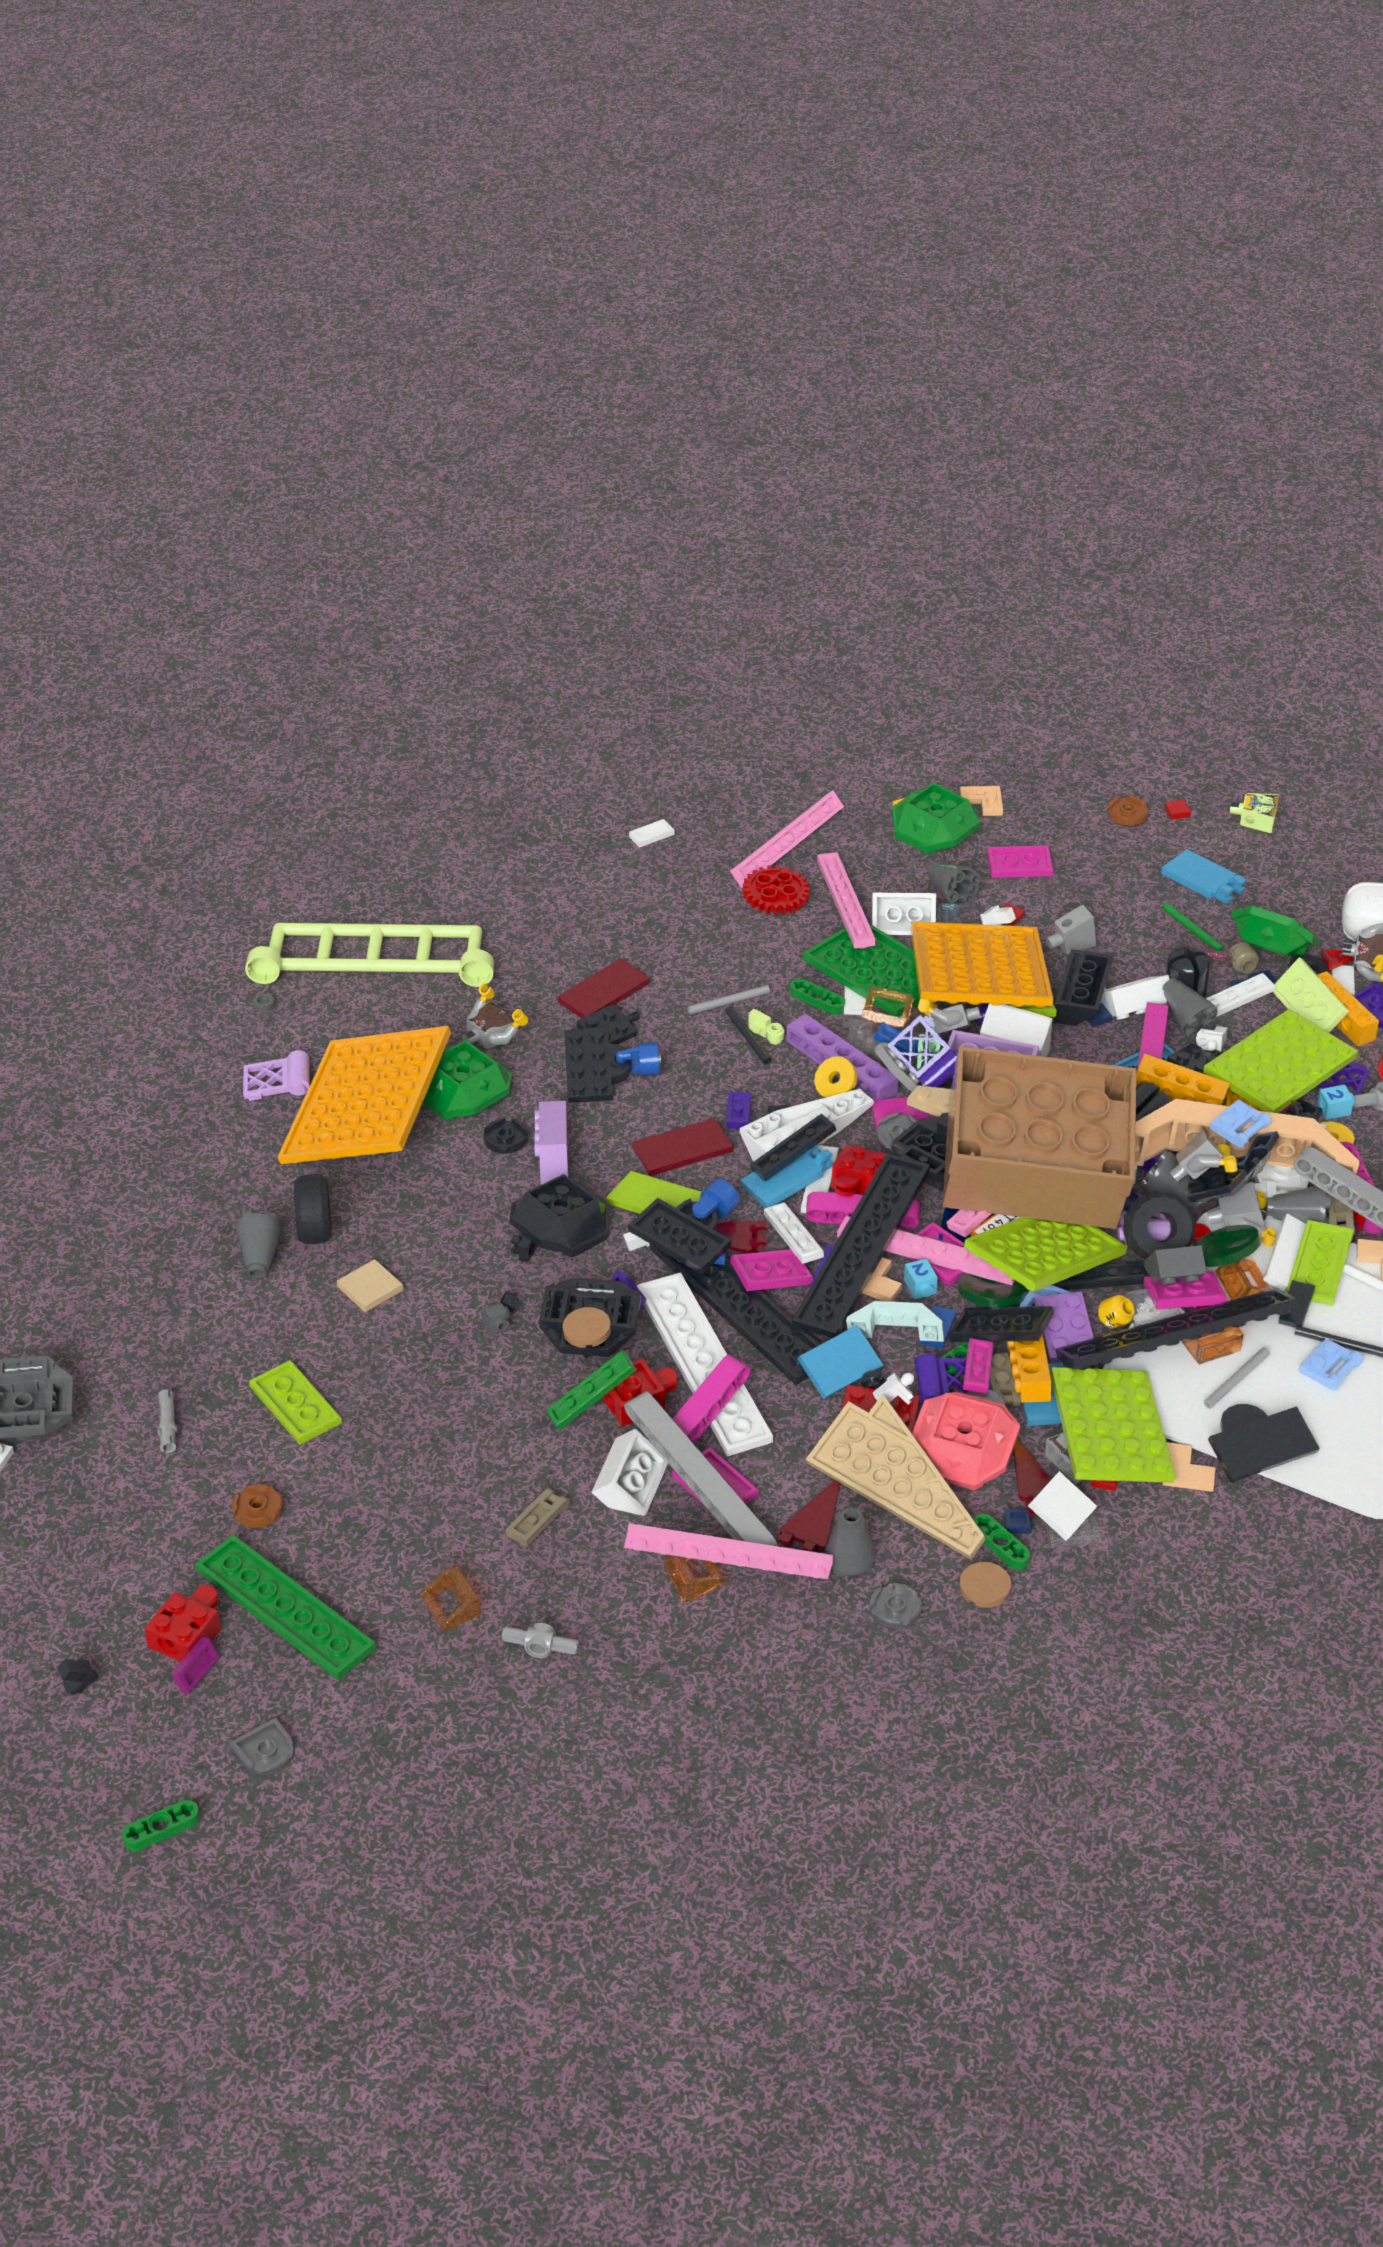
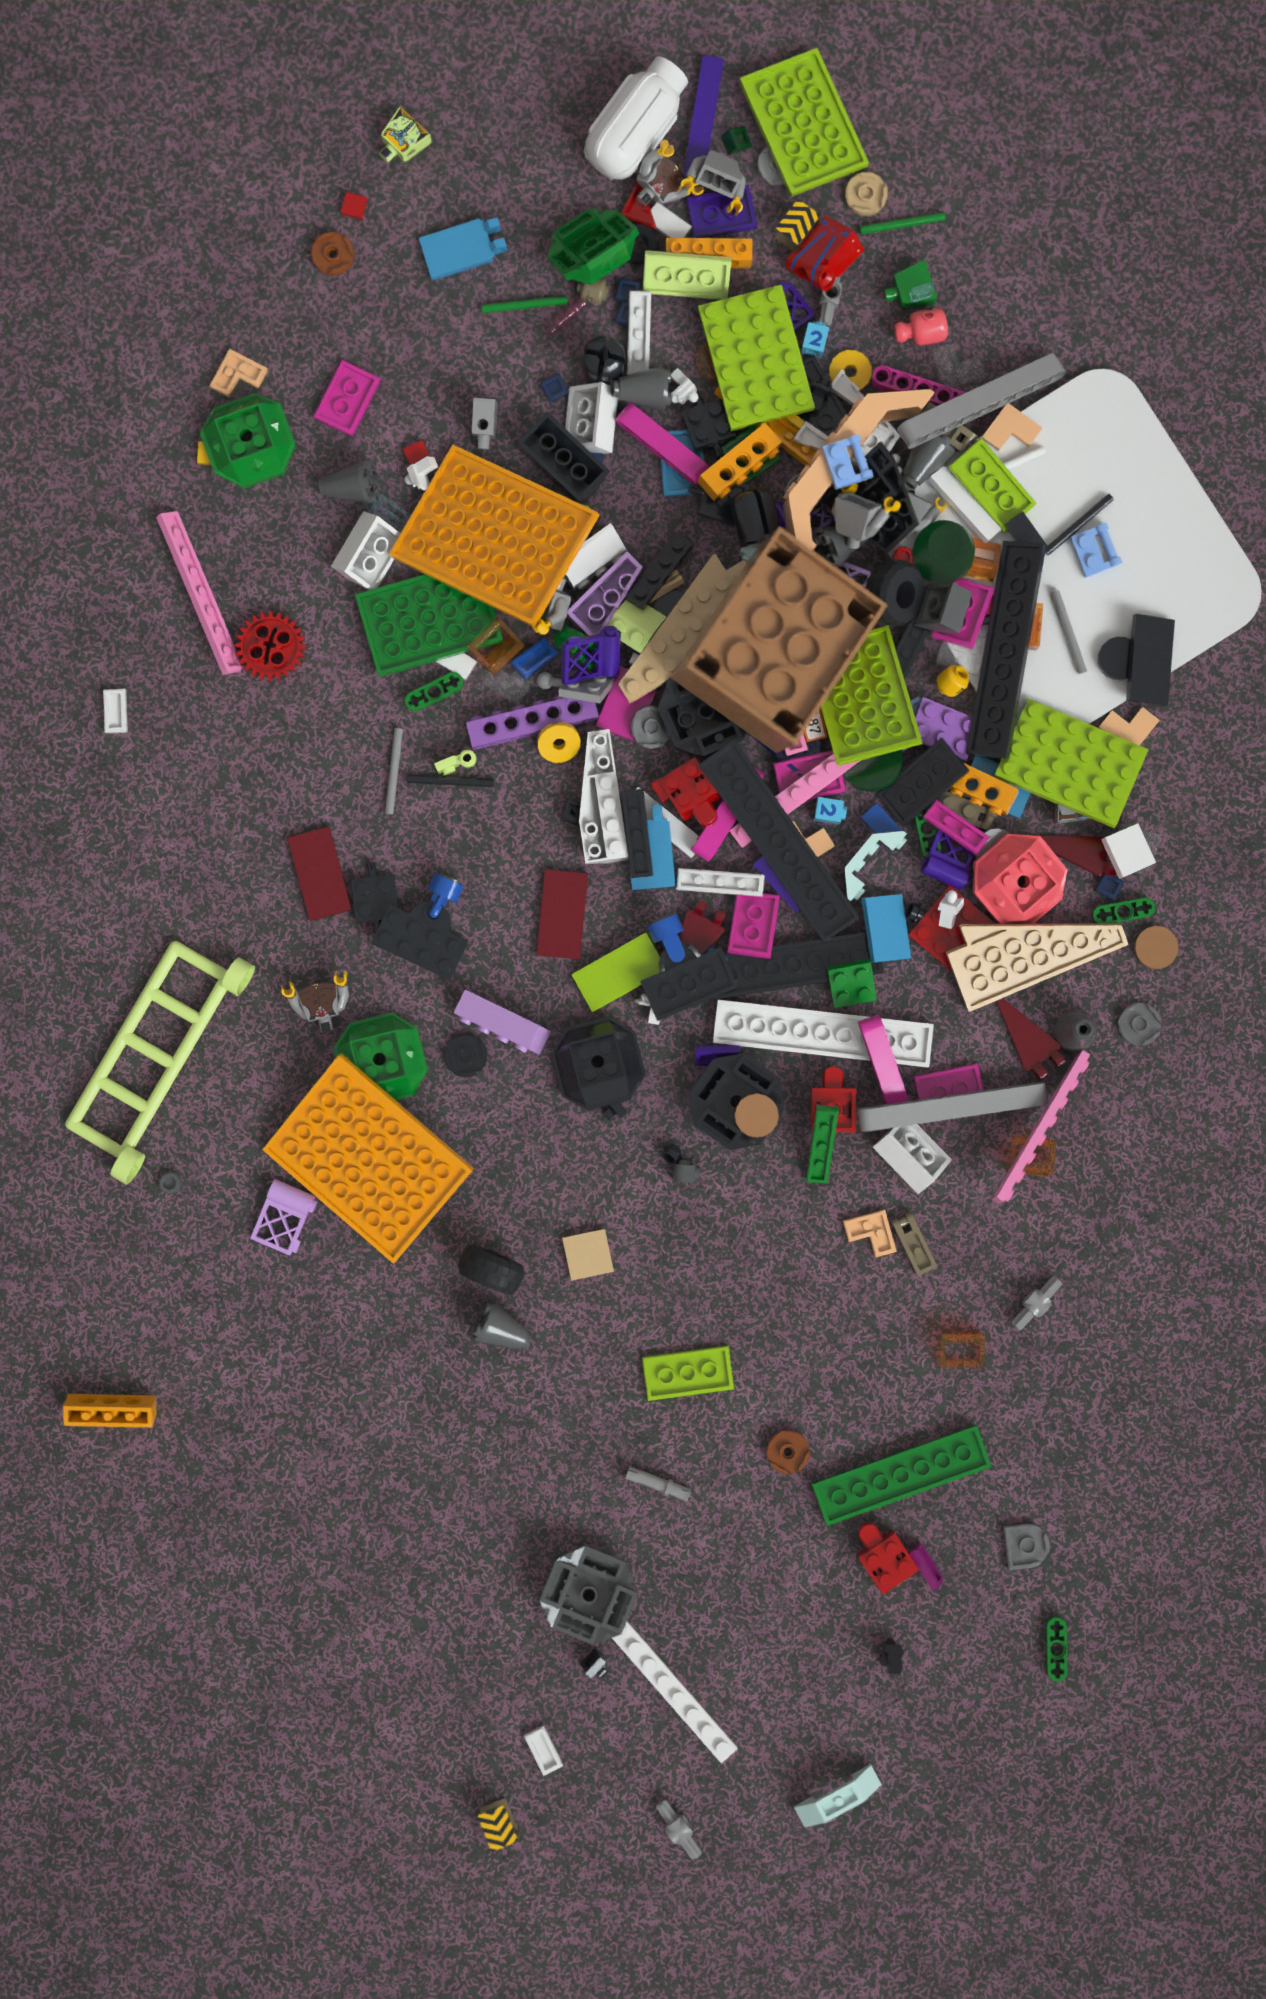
camera: 60 degrees left, 45 degrees up
dark purple plate [727,1092,751,1129] -> none
bright pink plate [817,852,875,948] -> none
none -> light orange brick [63,1394,156,1428]
none -> dark blue tile [540,374,569,403]
none -> green plate [827,958,877,1008]
none -> light nougat tile [843,1209,897,1257]

